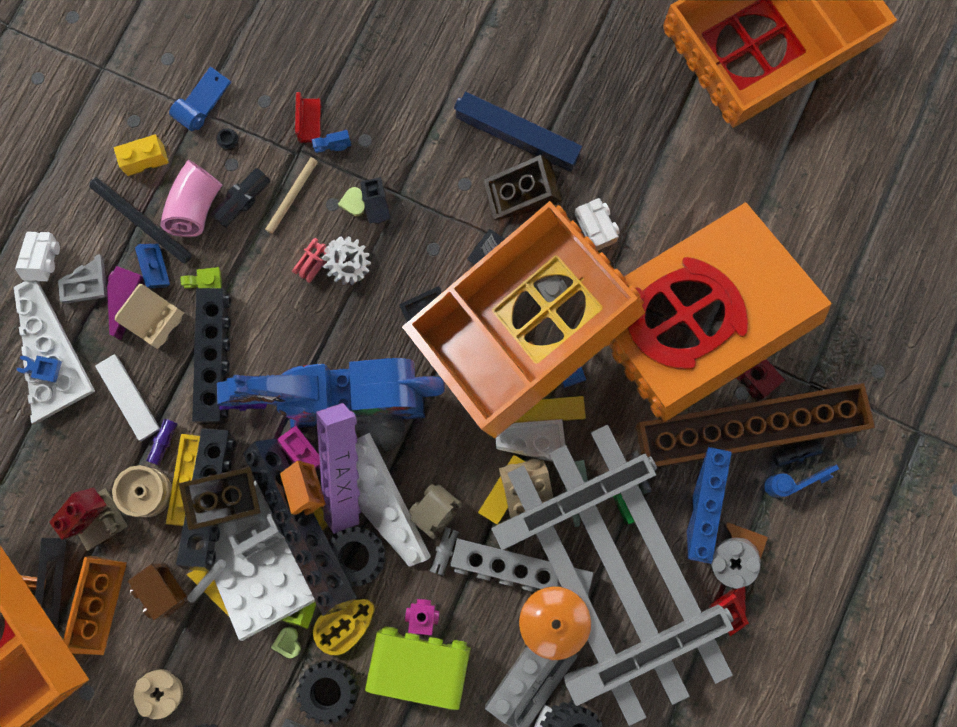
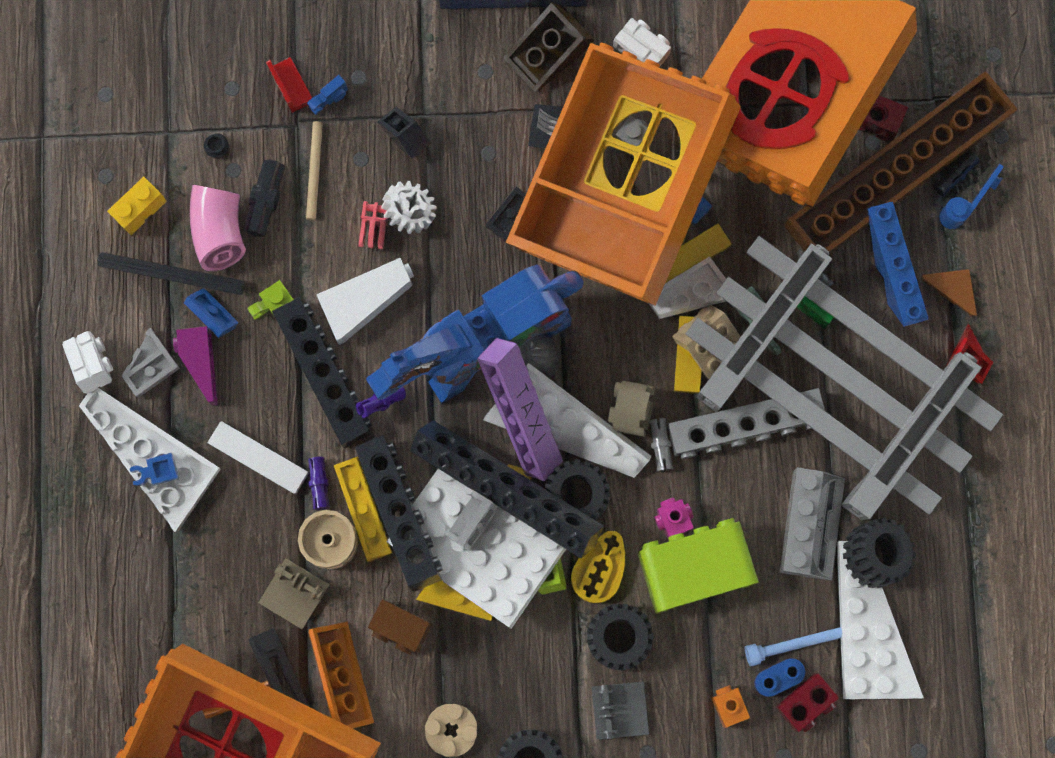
camera: 25 degrees left, 0 degrees up
dark red brick [49,487,107,540] -> none
tan bracket [115,284,184,349] -> none
blue door [169,66,231,131] -> none
dark brown slope [178,467,261,531] -> none
light grey bar [187,559,226,603] -> none
yellowish green tile [271,627,301,658] -> none
dark pink hinge [277,426,320,469] -> none
orange hinge [280,460,326,515] -> none
yellowish green tile [338,187,365,216] -> none
orange dish [519,586,591,660] -> none
light grey brick [711,538,761,589] -> none
none -> white slope [317,258,414,345]

